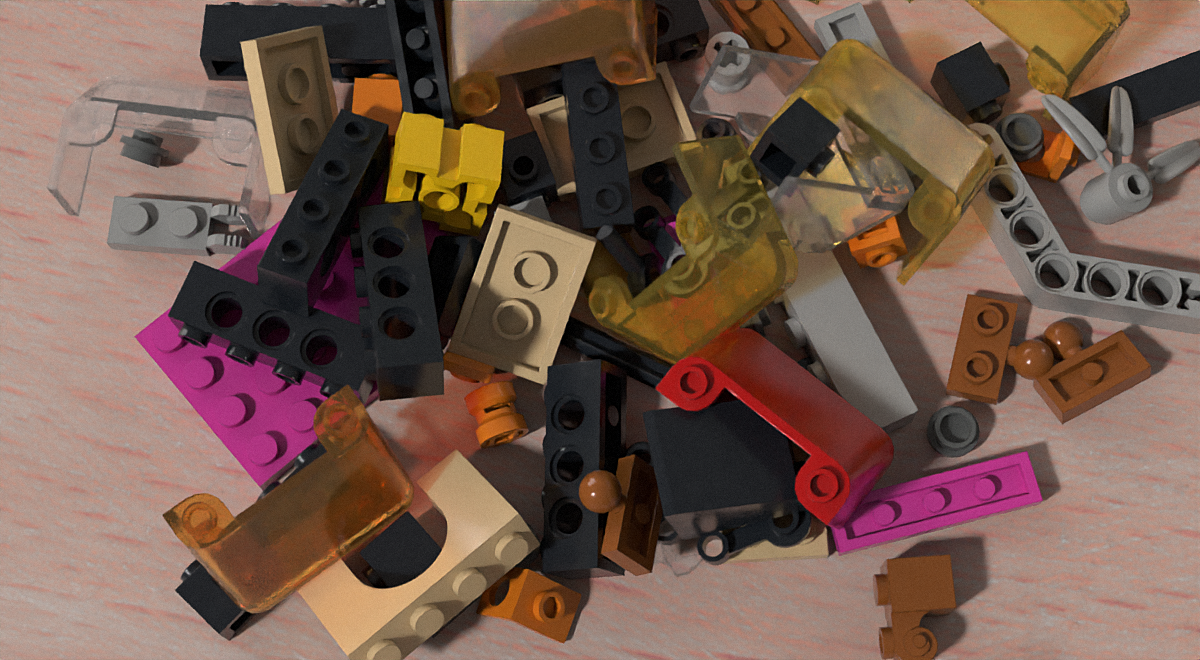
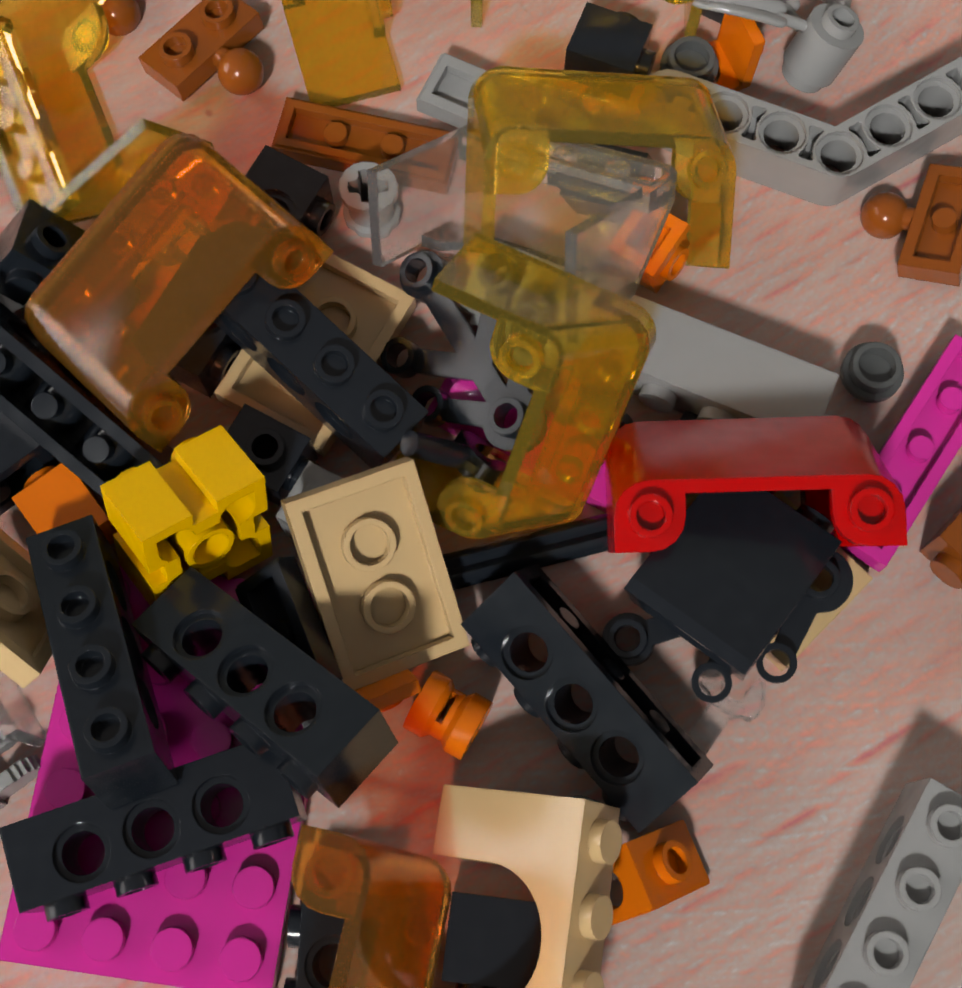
camera: 45 degrees left, 0 degrees up
dark orange plate [579,455,663,576] -> none
black brick [747,97,841,194] -> none
dark orange plate [946,294,1054,405] -> none

